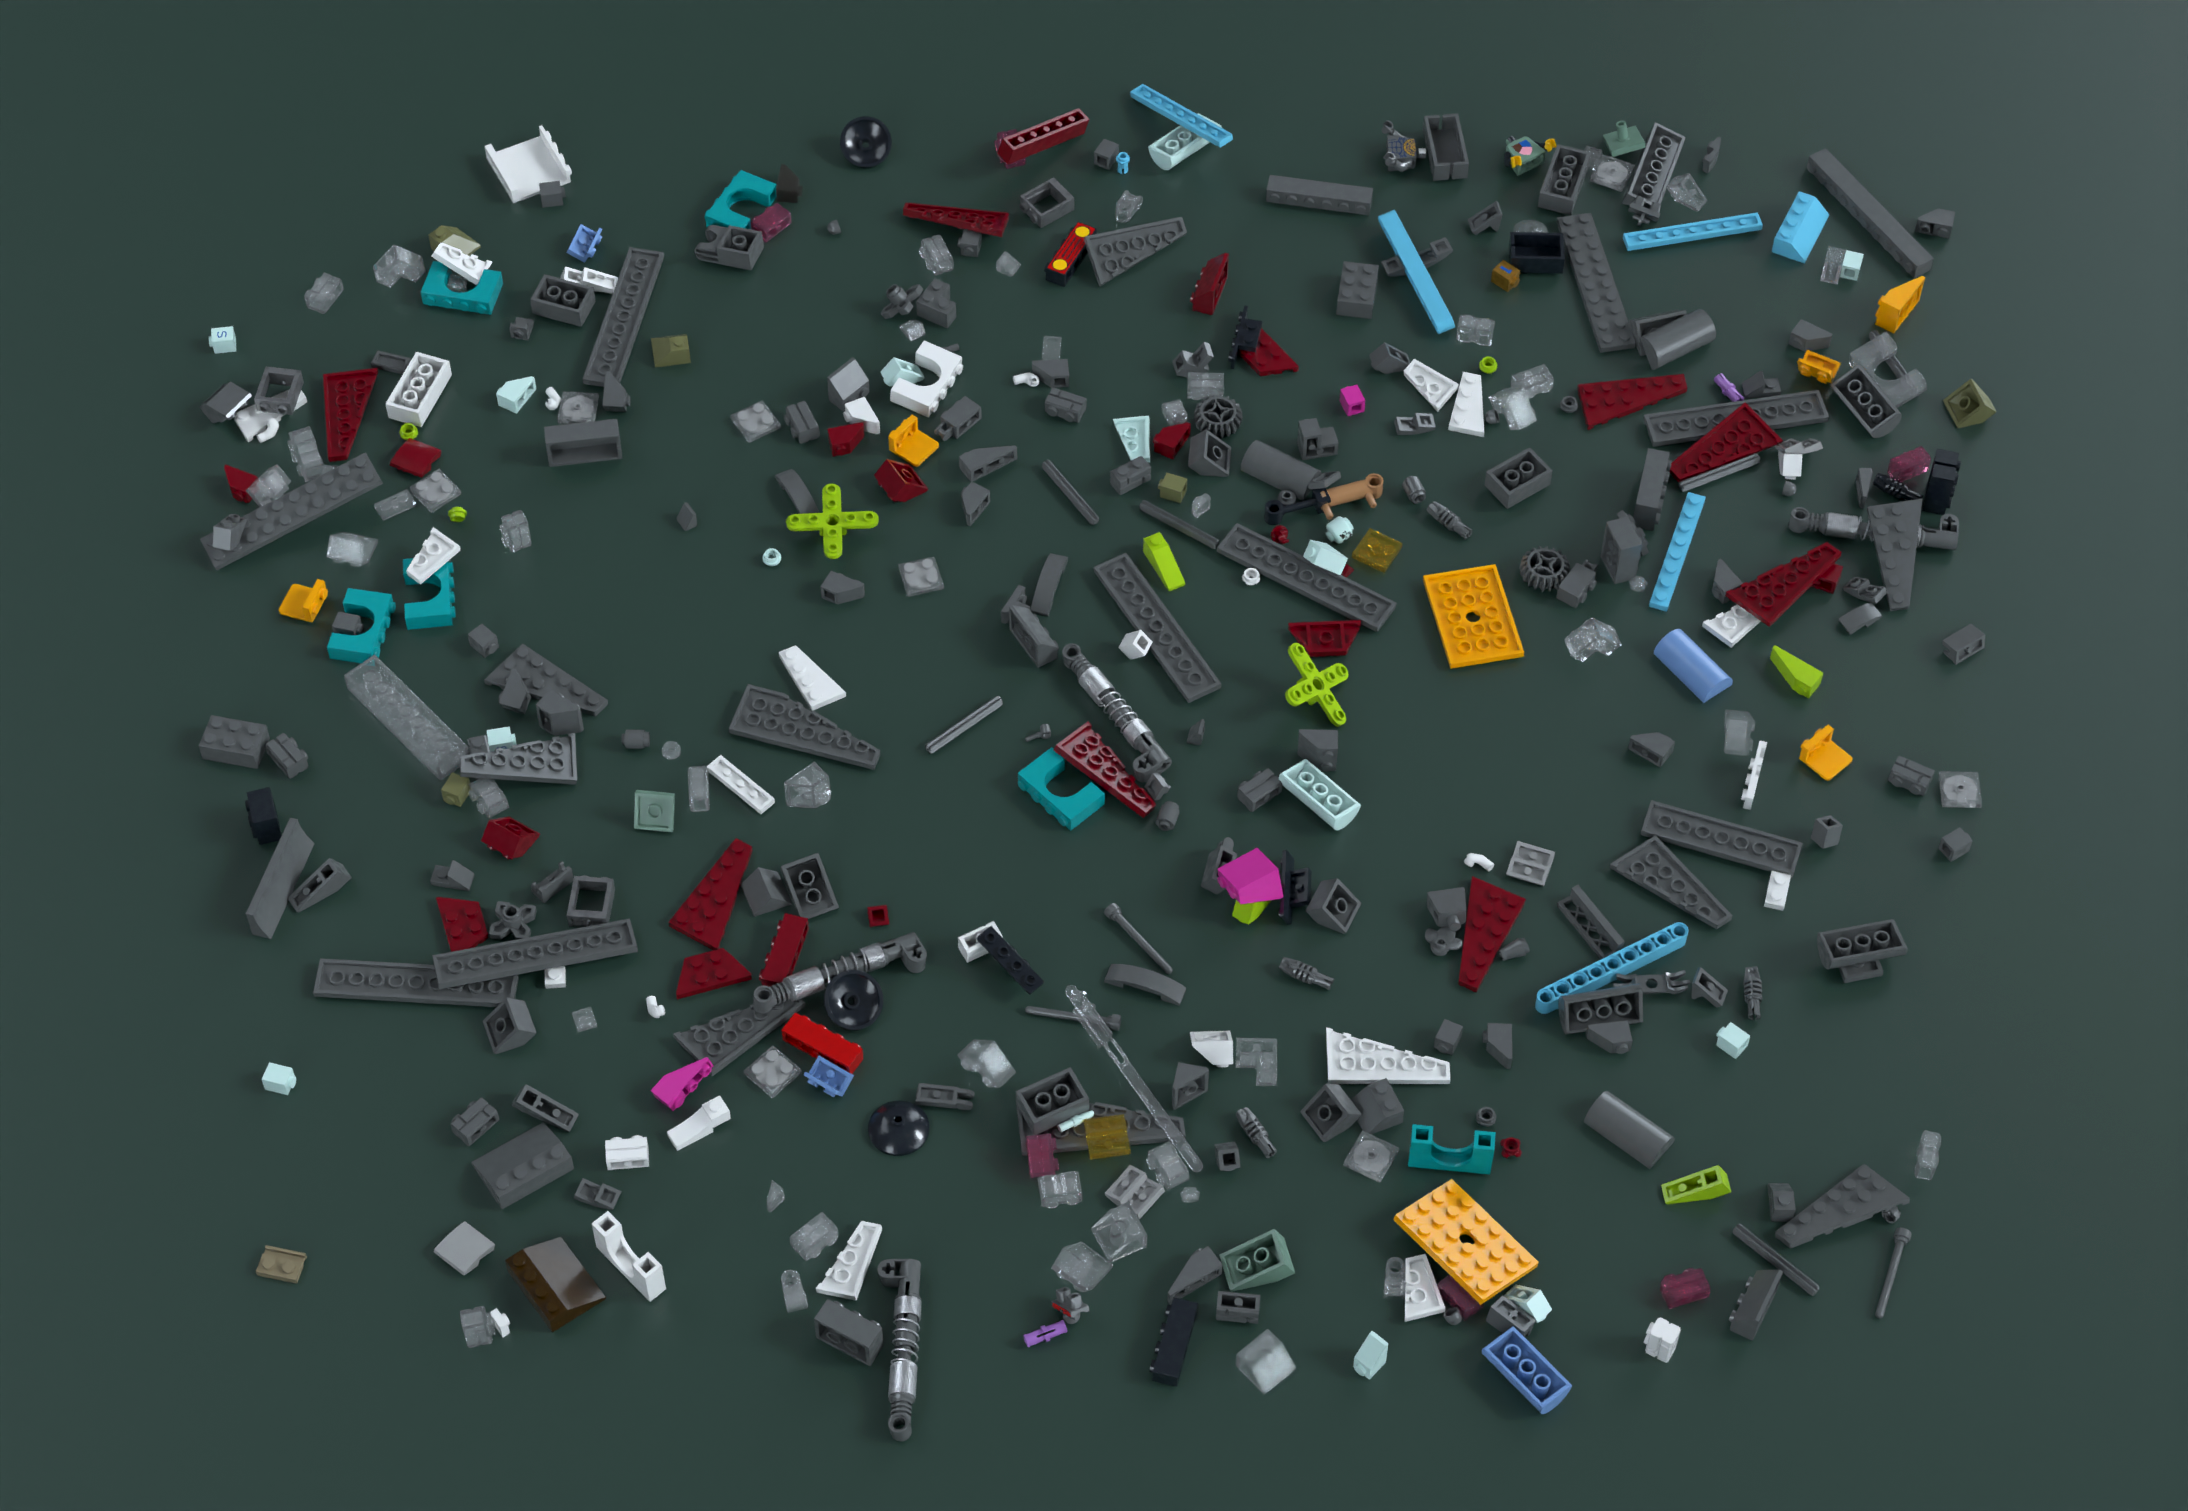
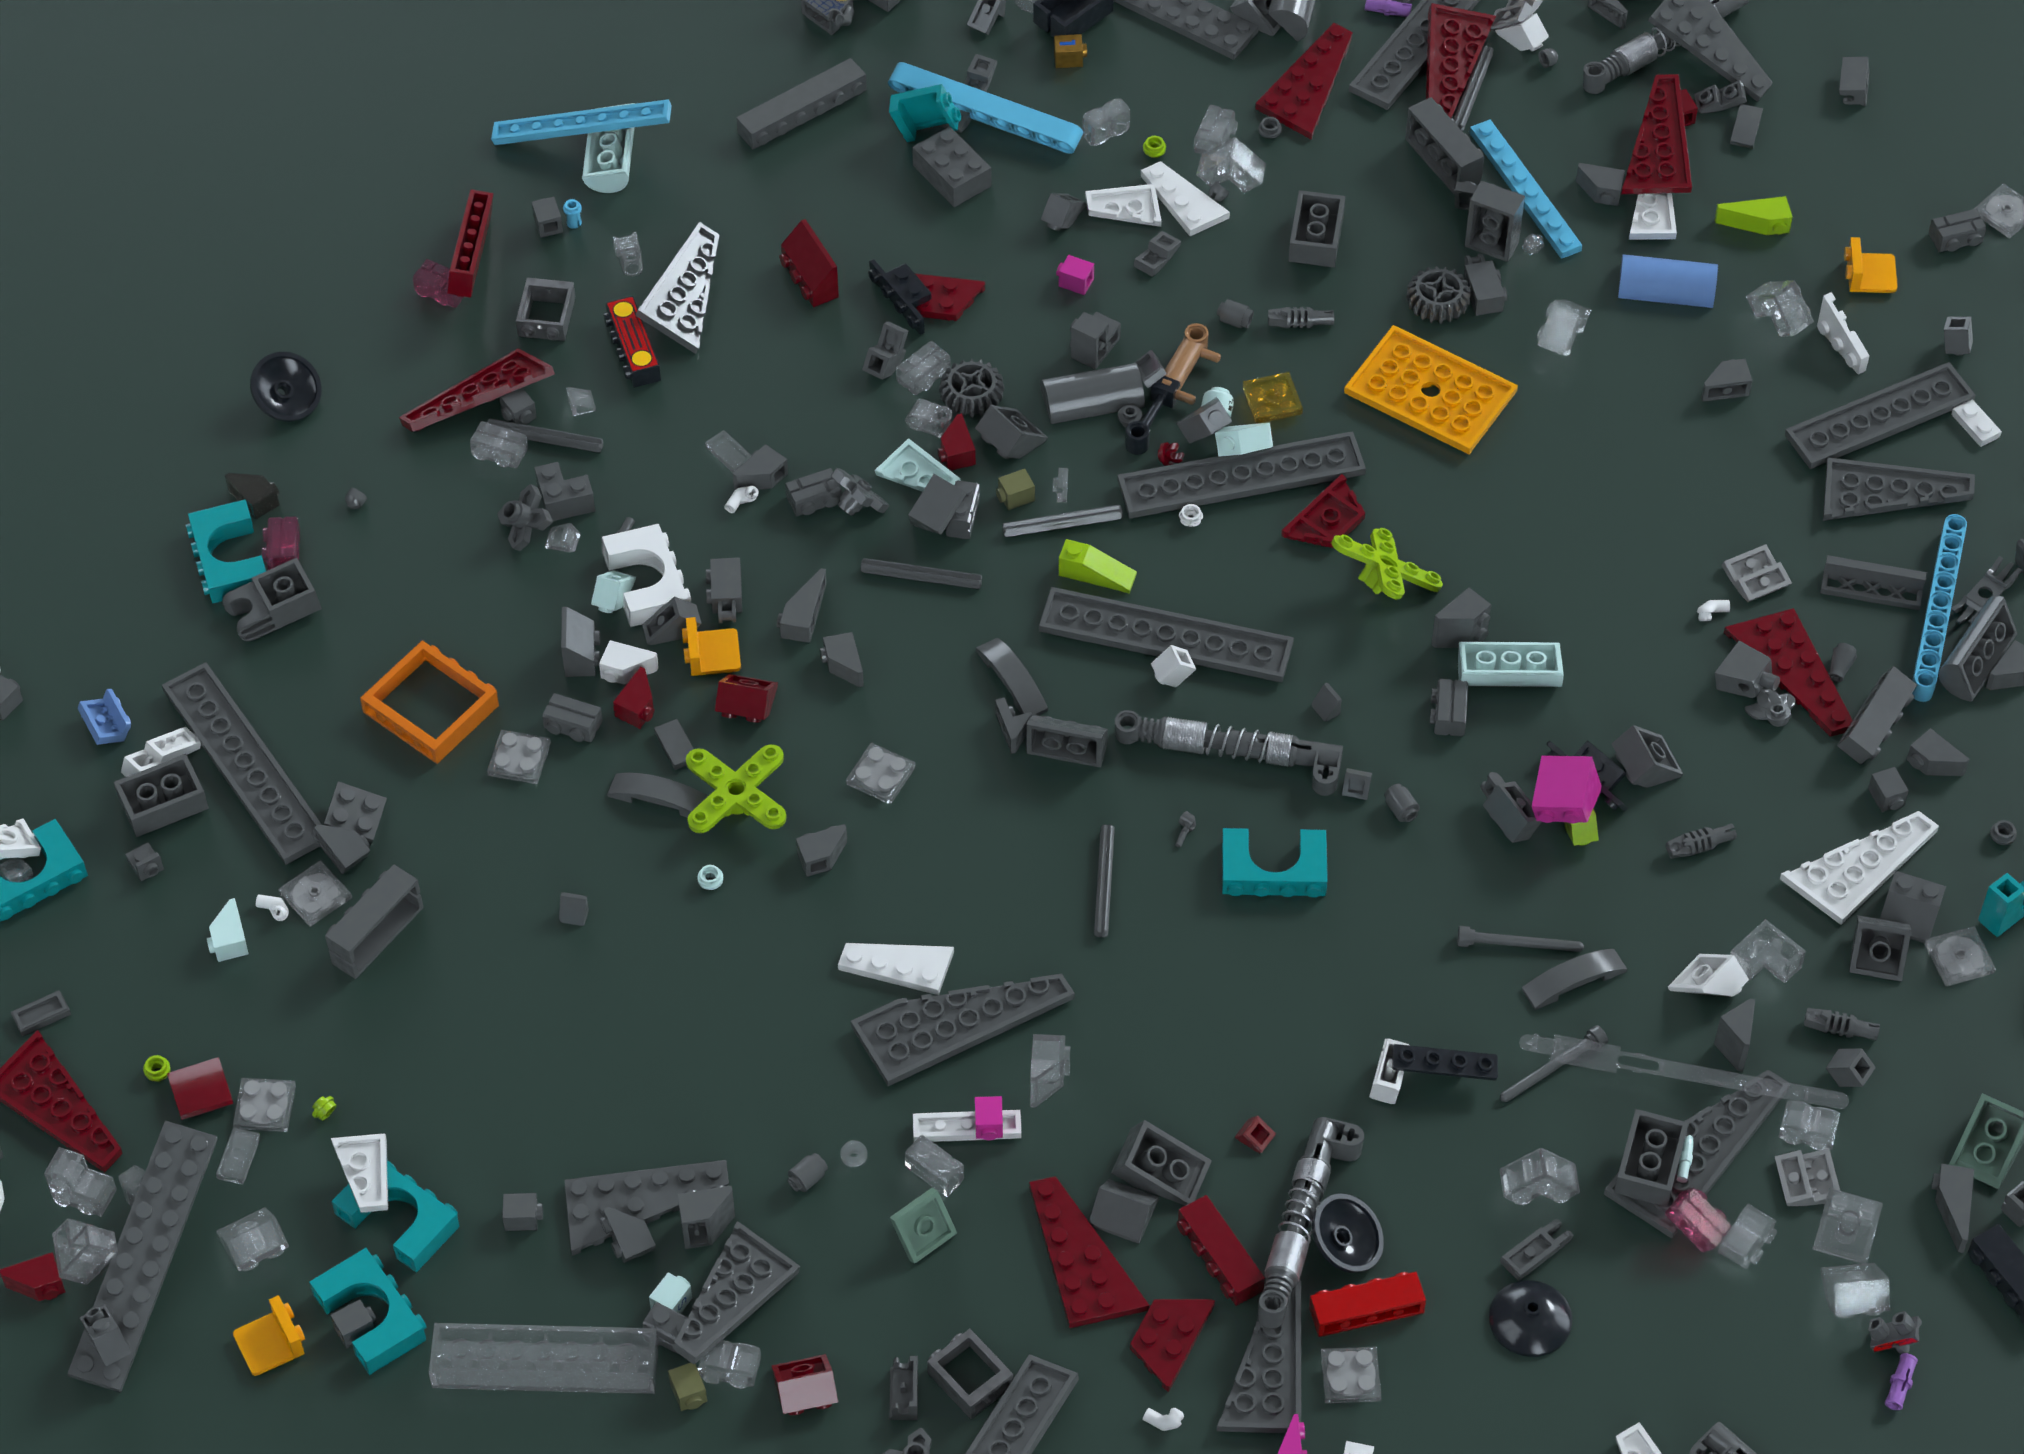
camera: 45 degrees left, 0 degrees up
white brick [386,352,452,427] -> none
clear brick [499,510,532,552] -> none
olive slope [651,334,691,368] -> none
medium blue bracket [804,1056,854,1097] -> none
dark red wing [1054,721,1156,818] -> none
clear yellow slope [1083,1114,1131,1160] -> none
clear plate [1180,1187,1201,1203] -> none
none -> dark grey plate [323,781,387,845]
none -> orange window [360,640,499,764]
none -> dark grey axle [486,418,603,453]
none -> dark grey slope [642,596,702,645]
none -> dark grey tile [654,719,694,770]
none -> dark grey plant [831,468,890,516]
none -> teal panel [889,84,961,142]
none -> dark grey slope [908,474,967,534]
none -> dark pink brick [975,1096,1003,1140]
none -> dark grey slope [1176,397,1232,444]
none -> dark grey brick [1837,666,1917,765]

